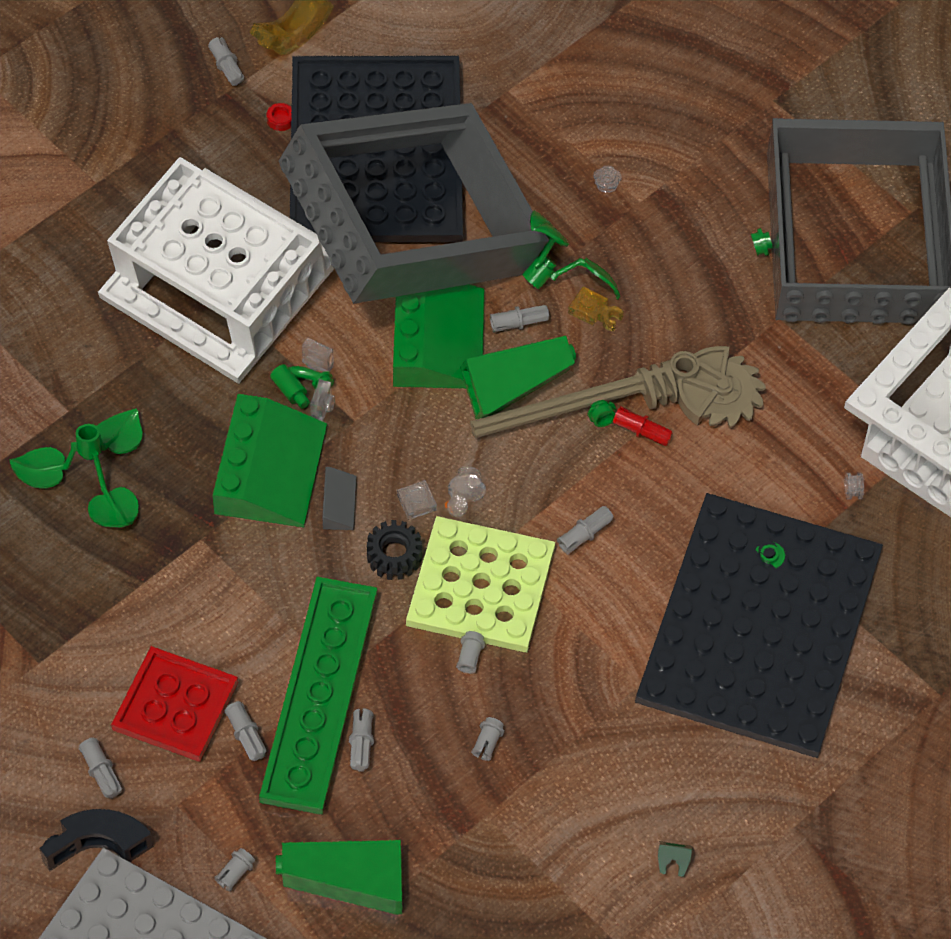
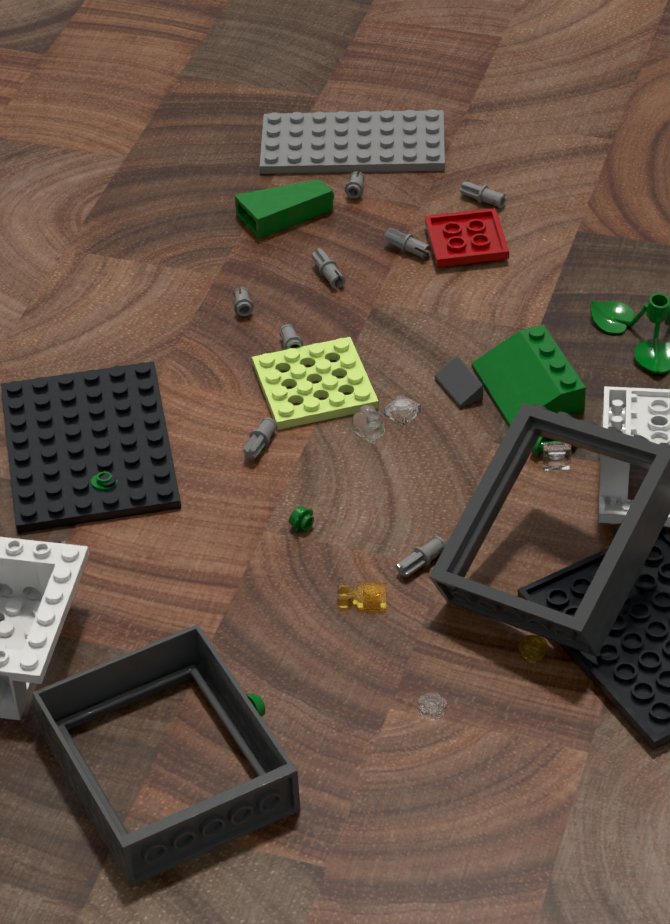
camera: 155 degrees right, 15 degrees down
black arch [39,809,154,871] -> none
green plate [259,577,378,815] -> none
black tyre [367,520,422,580] -> none
green slope [393,284,484,389] -> none
green slope [460,336,576,420] -> none
dark tan piece [470,346,766,438] -> none
green plant [522,210,620,300] -> none
red axle [613,406,673,446] -> none
dark green tile [658,841,692,876] -> none

